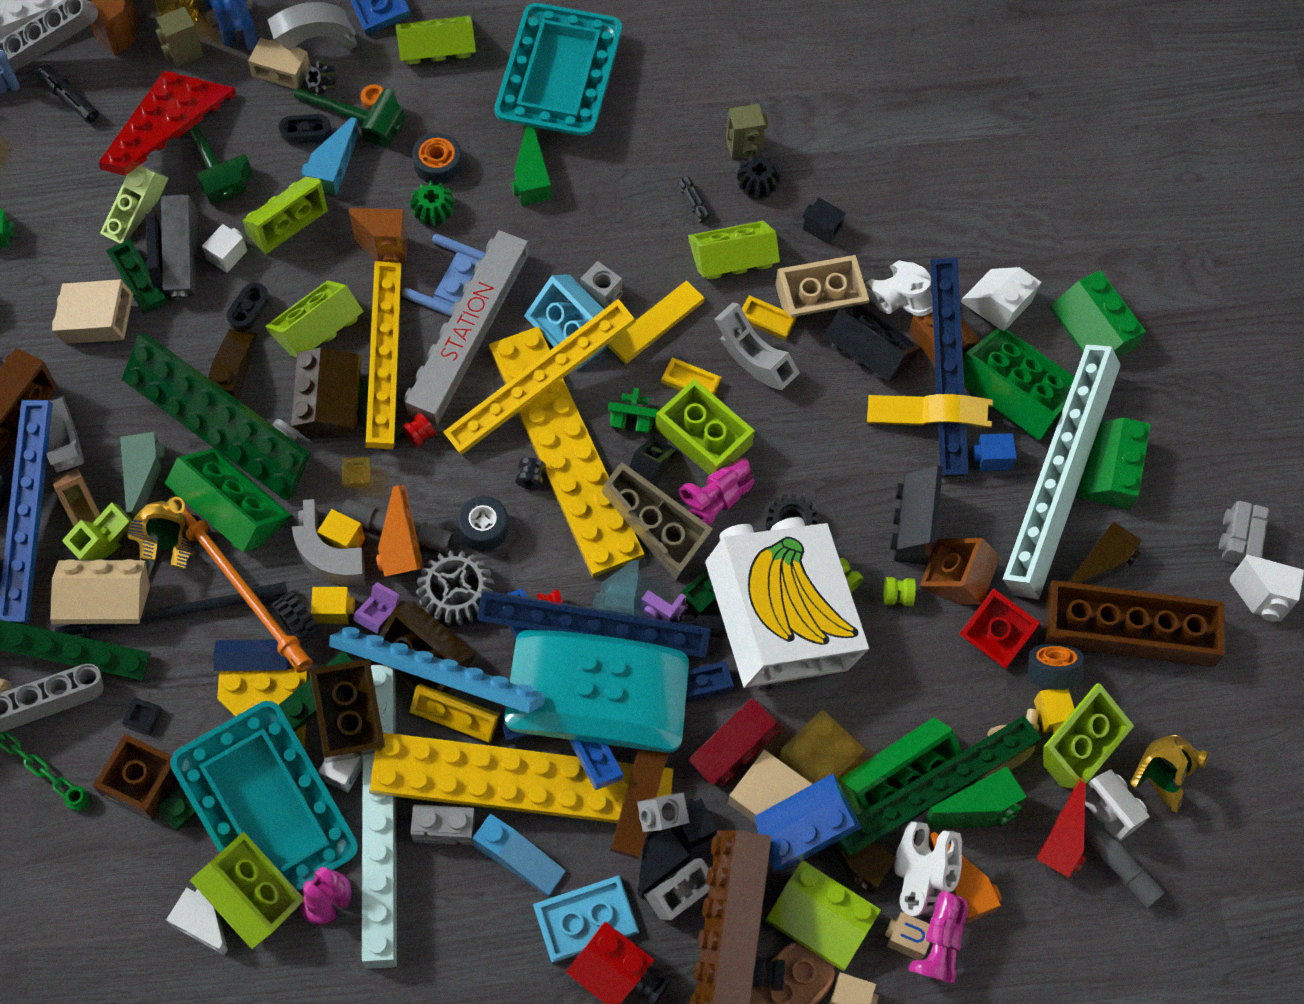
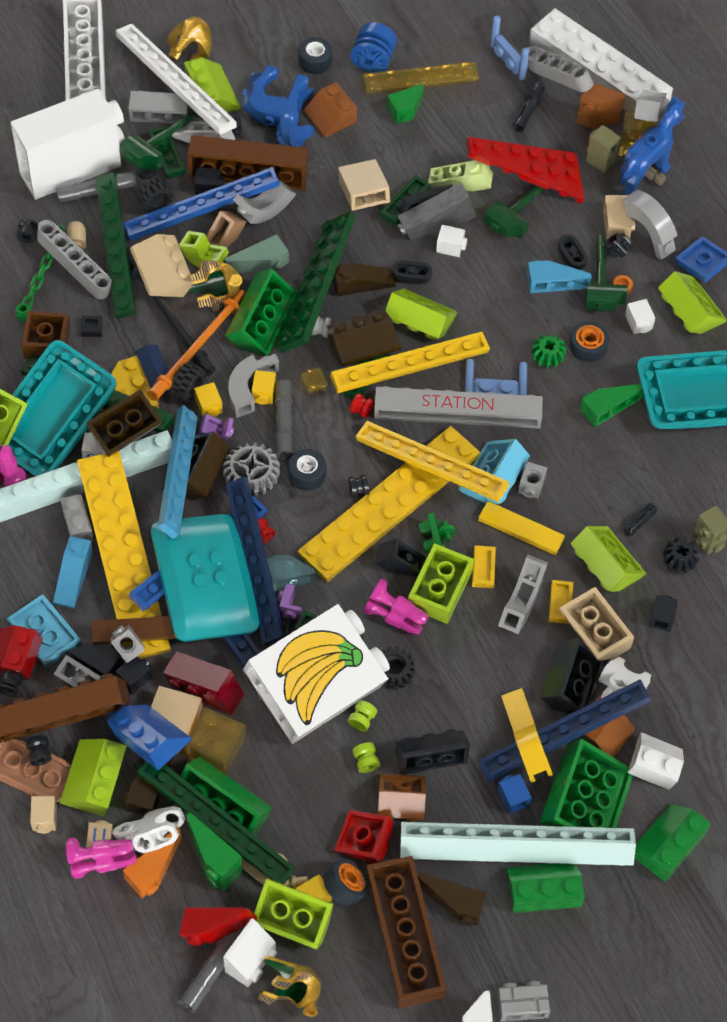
camera: 70 degrees right, 5 degrees down
lime slope [242,177,328,255] -> none
dark orange slope [349,208,408,265] -> none
orange slope [376,485,424,577] -> none
yellow tile [409,683,500,743] -> none
dark tan wedge [602,462,713,580] -> none
none -> white brick [625,299,655,334]

